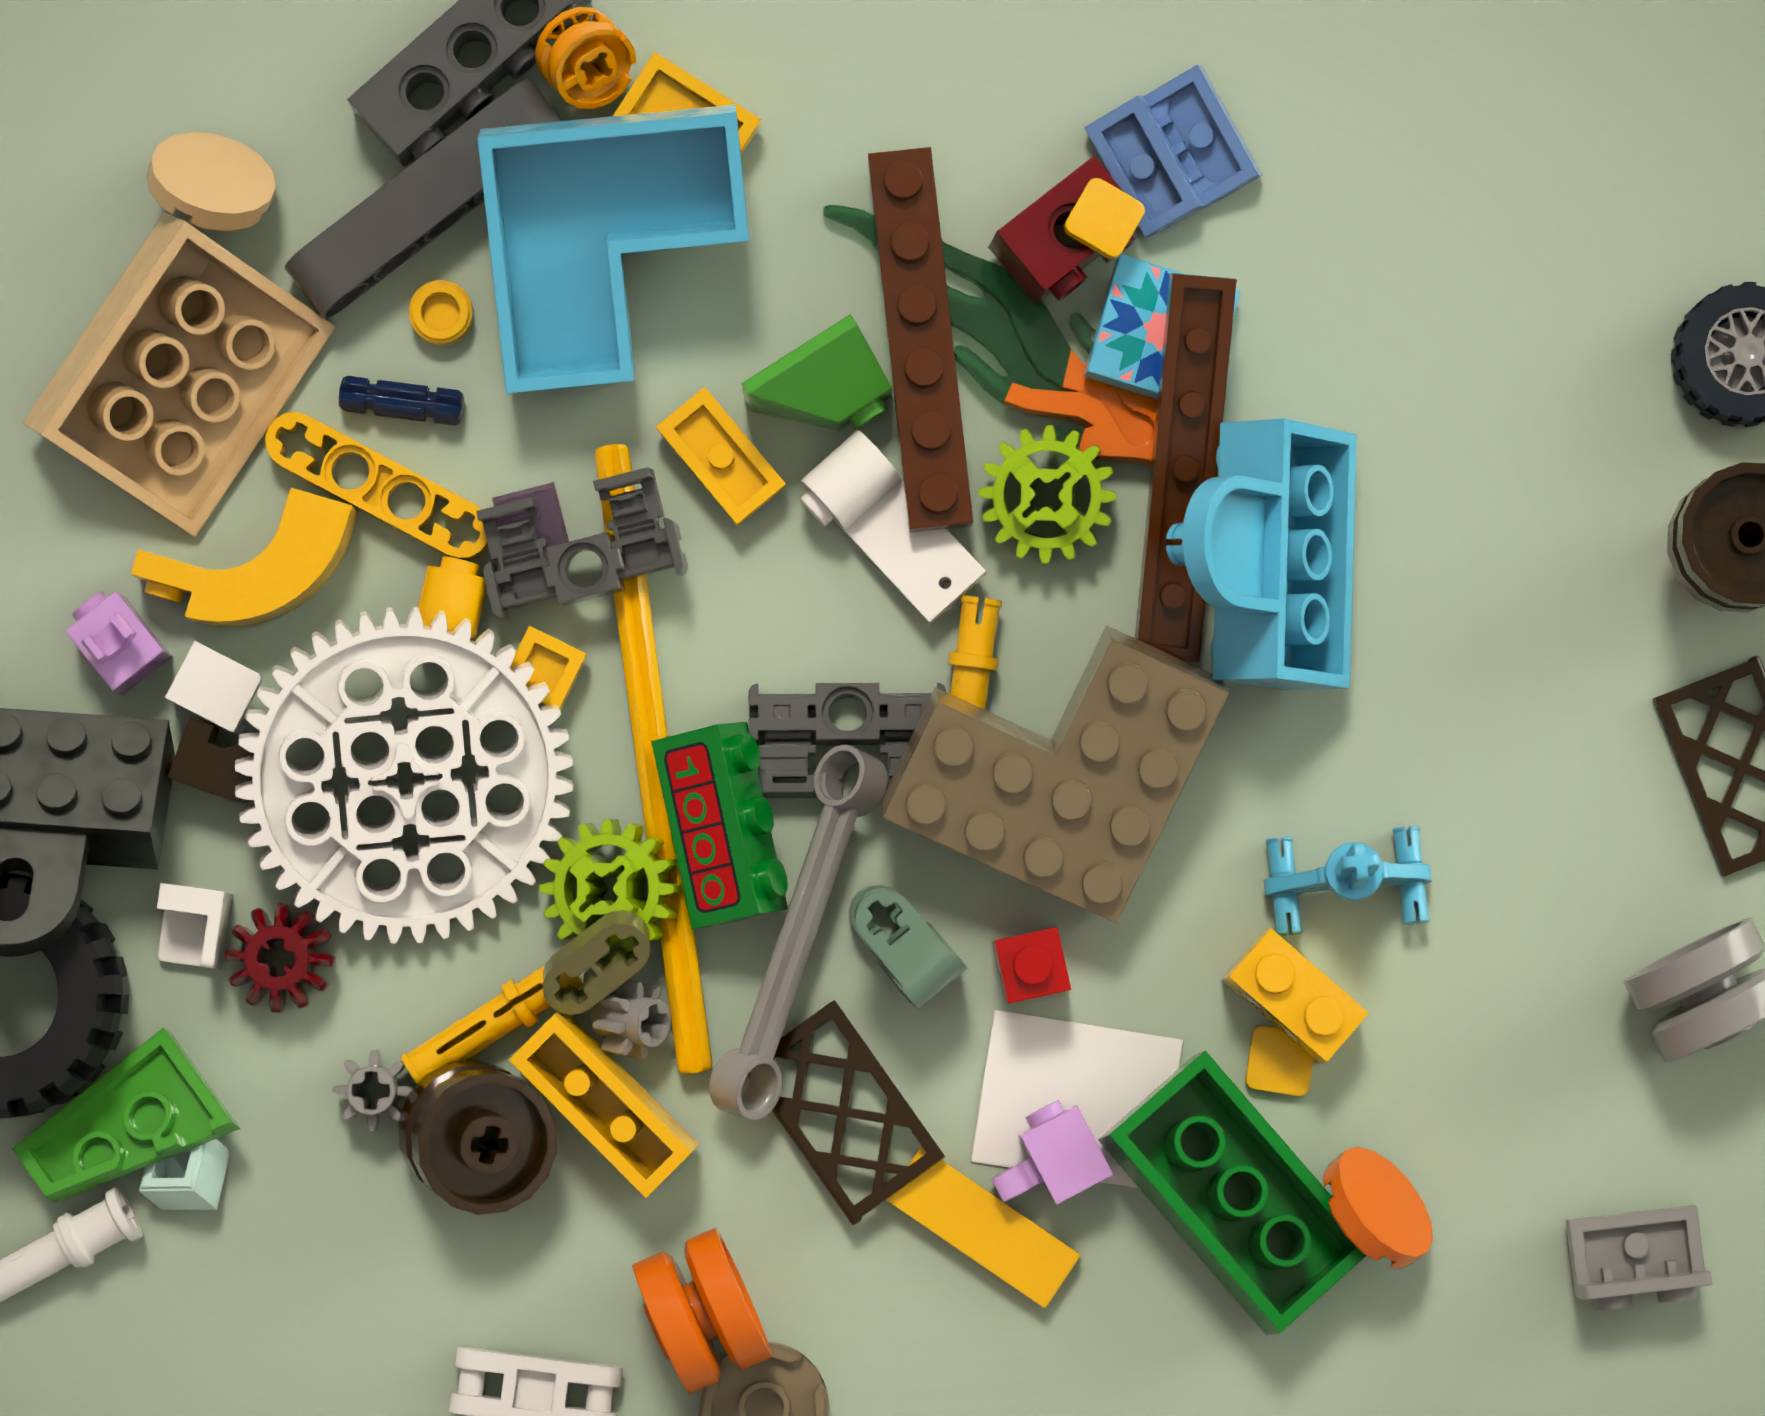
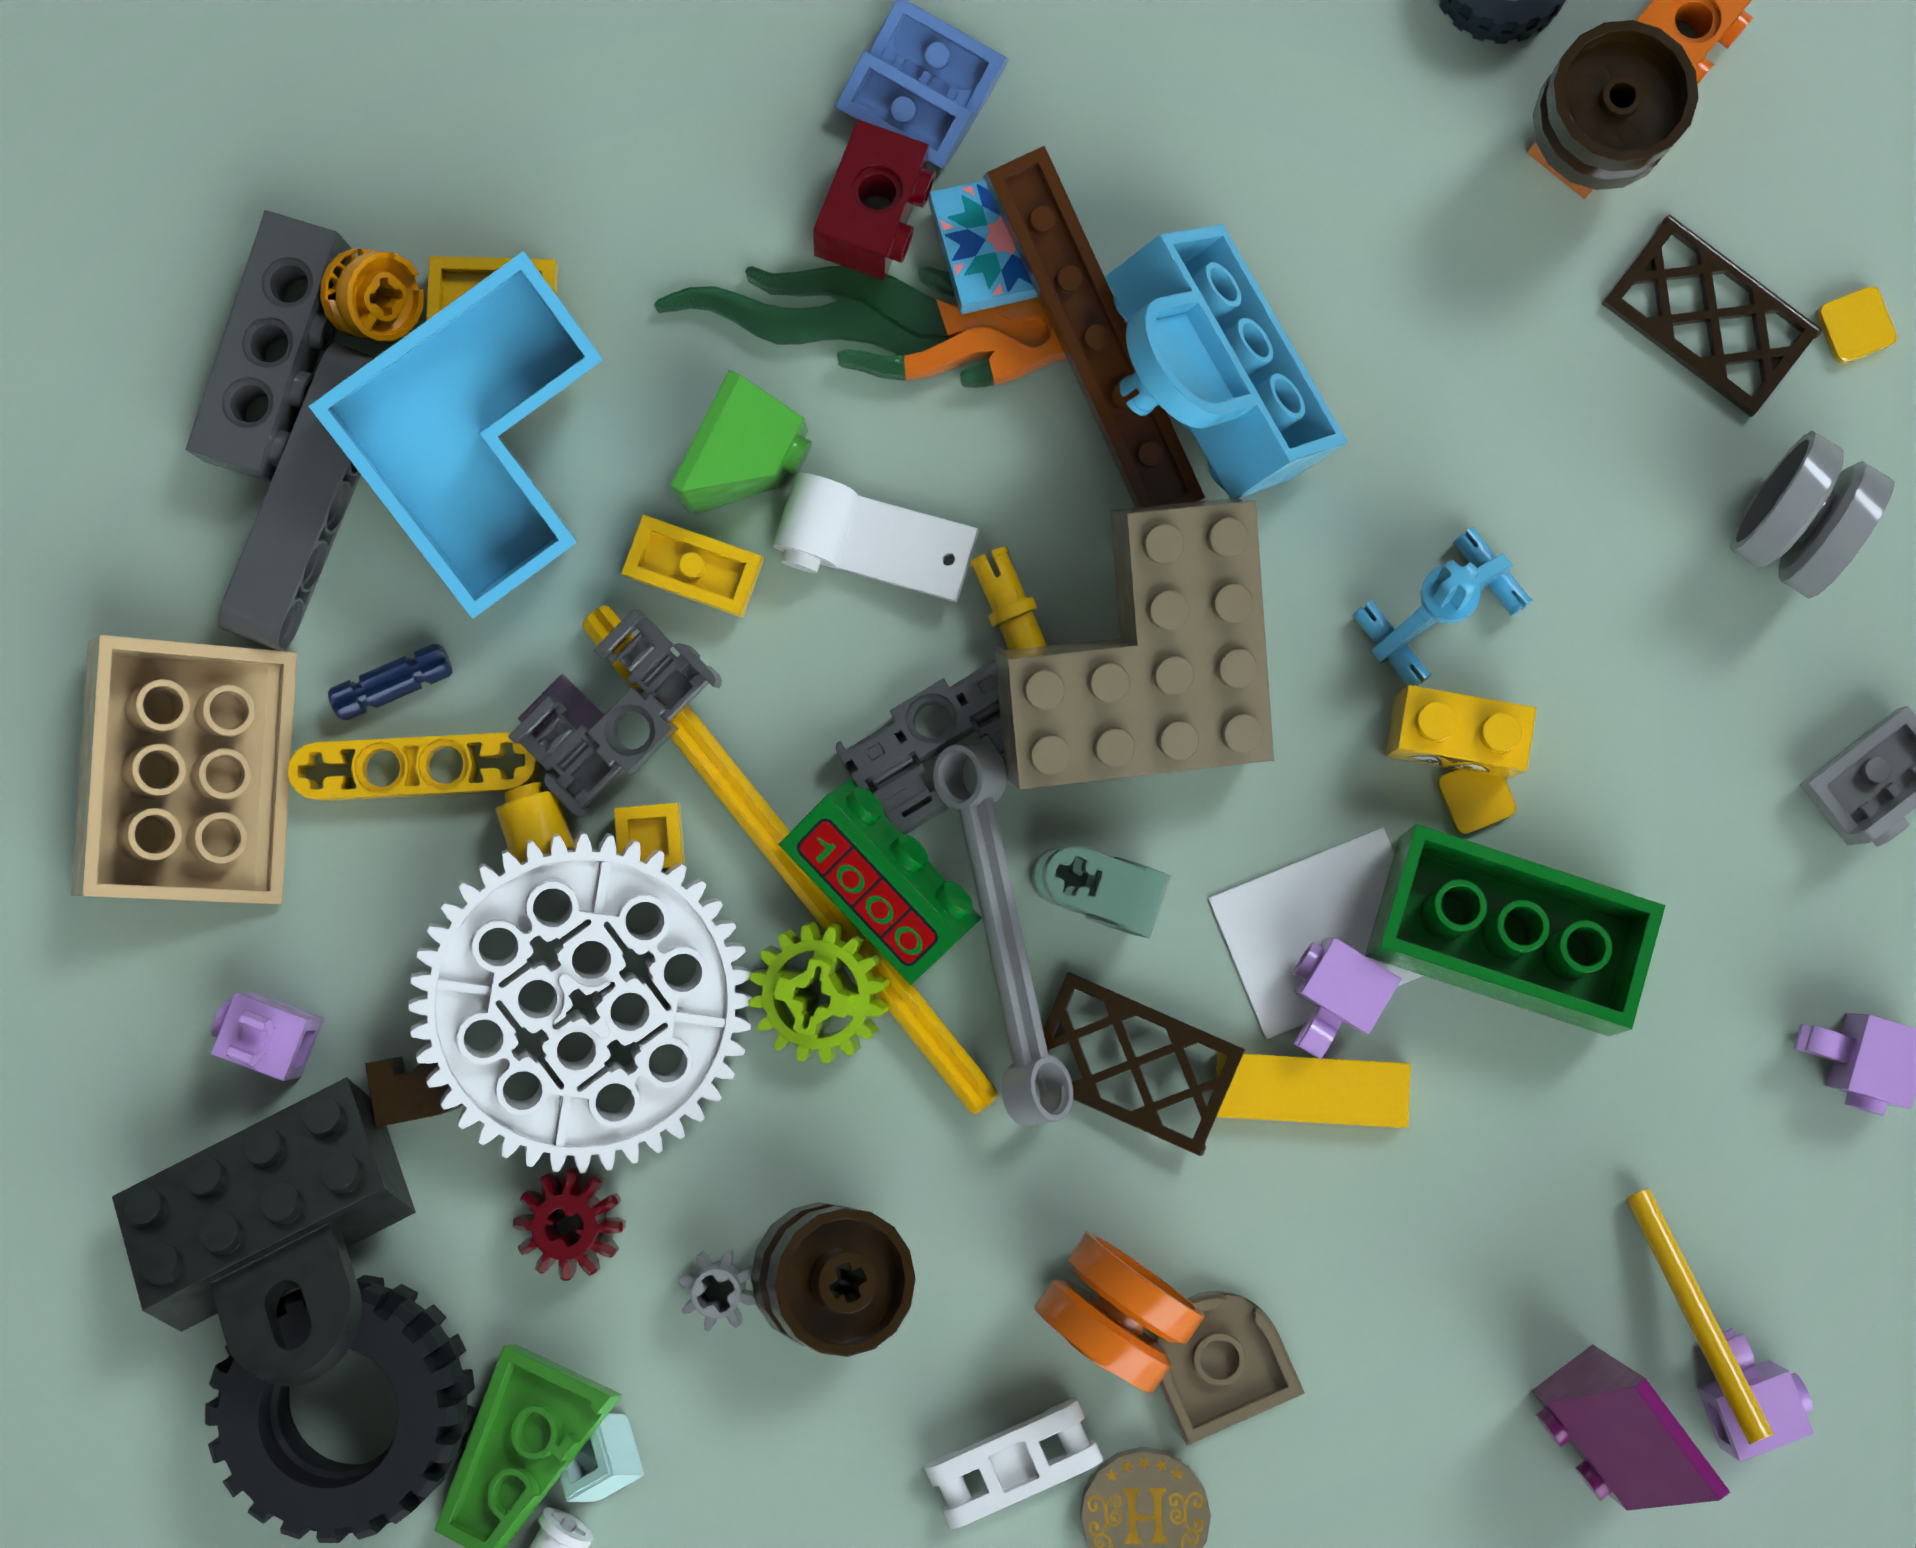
camera: 25 degrees left, 0 degrees up
yellow arch [131,488,359,627] -> none
tan tile [146,132,276,231] -> none
white panel [157,883,233,970] -> none
white panel [165,641,262,735] -> none
yellow pin [401,965,583,1084] -> none
yellow tile [409,280,474,346] -> none
yellow brick [509,1012,699,1198] -> none
olive beam [543,910,650,1015] -> none
light grey gear [591,979,671,1060] -> none
reddish brown plate [868,147,973,533] -> none
lime gear [978,425,1117,564] -> none
red brick [993,927,1072,1004] -> none
yellow piece [1064,178,1145,260] -> none
orange tile [1323,1147,1433,1269] -> none

